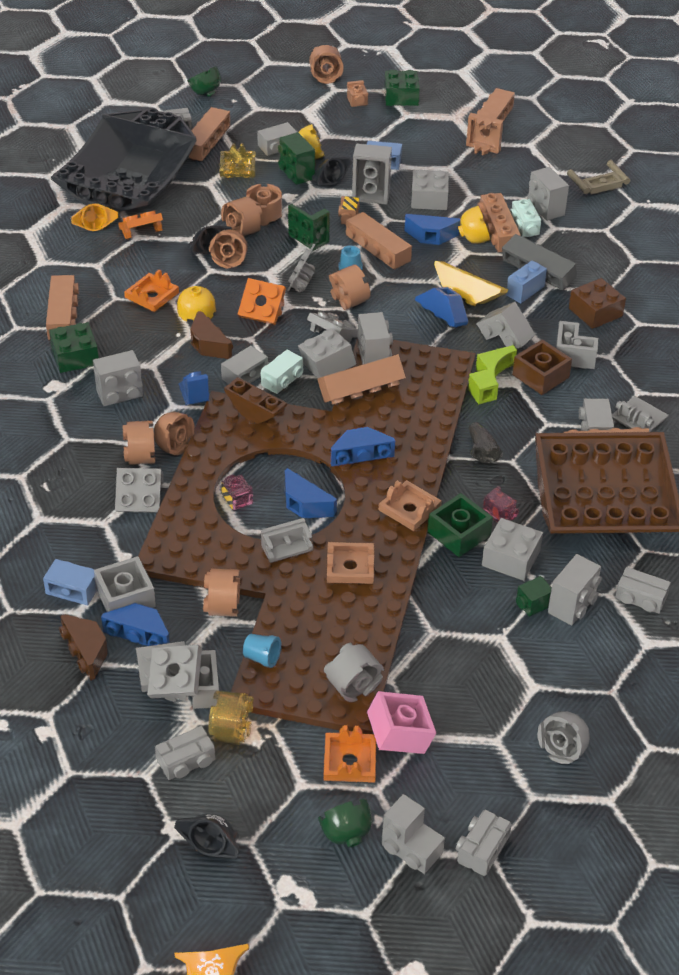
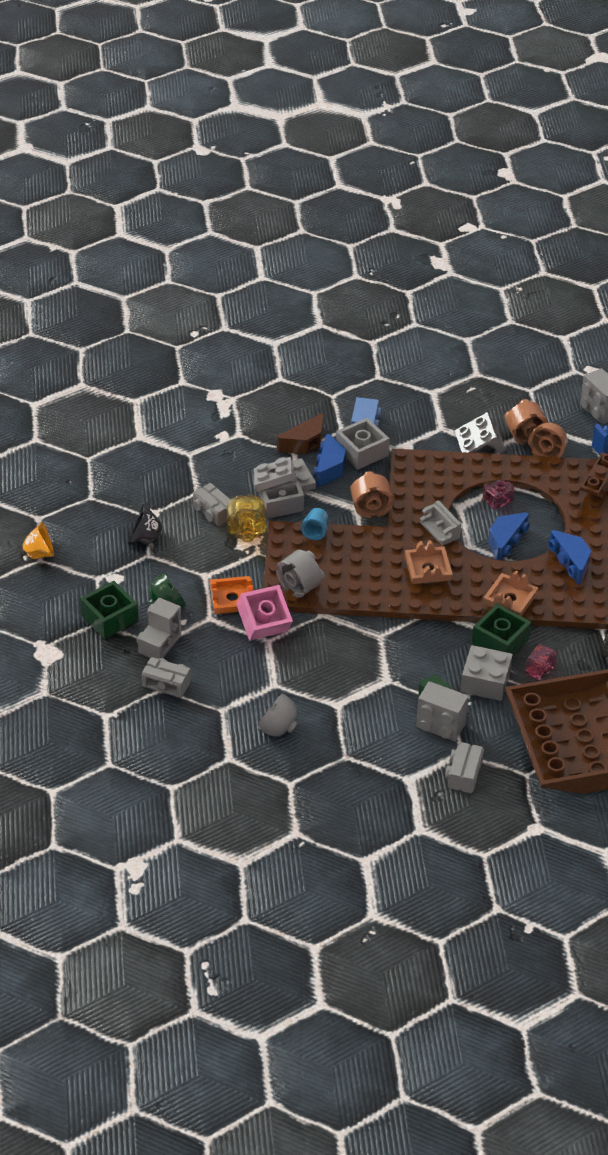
camera: 80 degrees right, 0 degrees up
none -> dark green brick [80,581,139,639]

